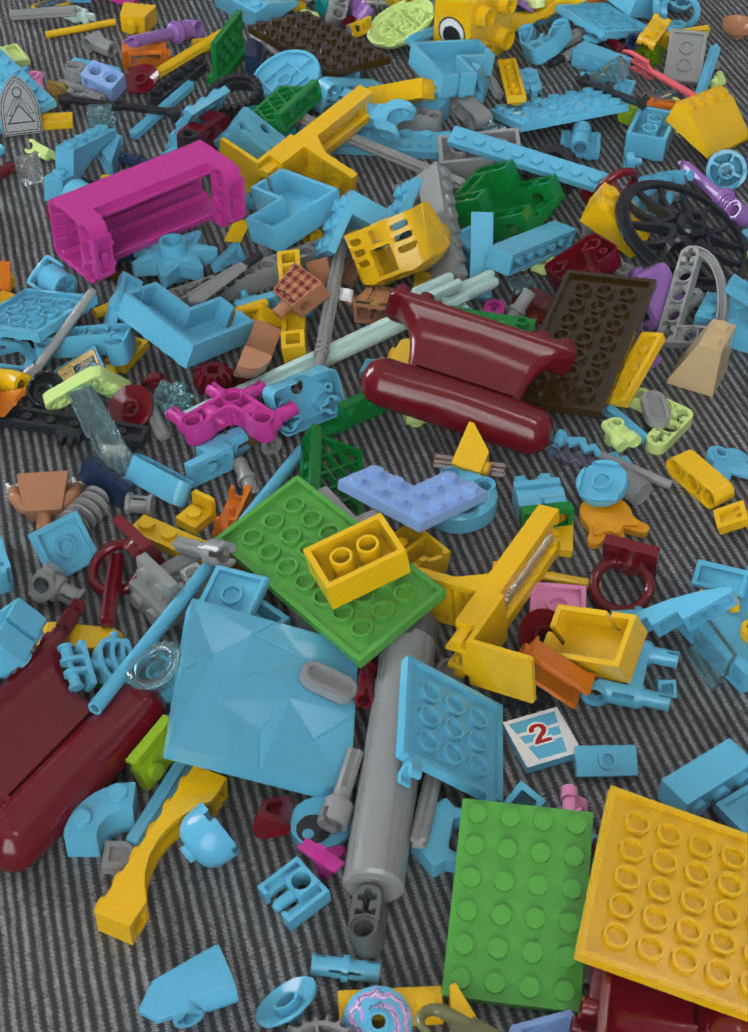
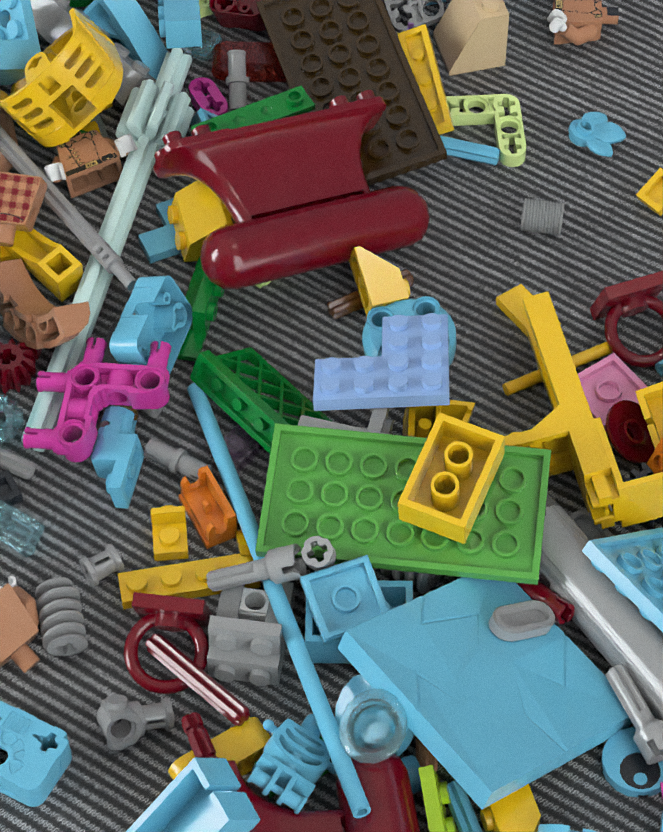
camera: 40 degrees left, 10 degrees up
medium azure plate [27,510,97,577] -> none
dark blue brick [78,455,136,508] -> none
medium azure beam [125,453,194,507] -> none
dark red tile [253,795,295,839] -> none
medium azure hips [512,473,574,528] -> none
piece [547,429,633,469] -> none
medium azure tile [576,459,629,507] -> none
light orange tile [579,500,649,549] -> none
light grey piece [598,451,673,490] -> none
yellowish green plate [601,417,642,453] -> none
light grey tile [640,390,671,428] -> none
yellow beam [666,449,735,509] -> none
none -> light grey bush [301,536,336,571]

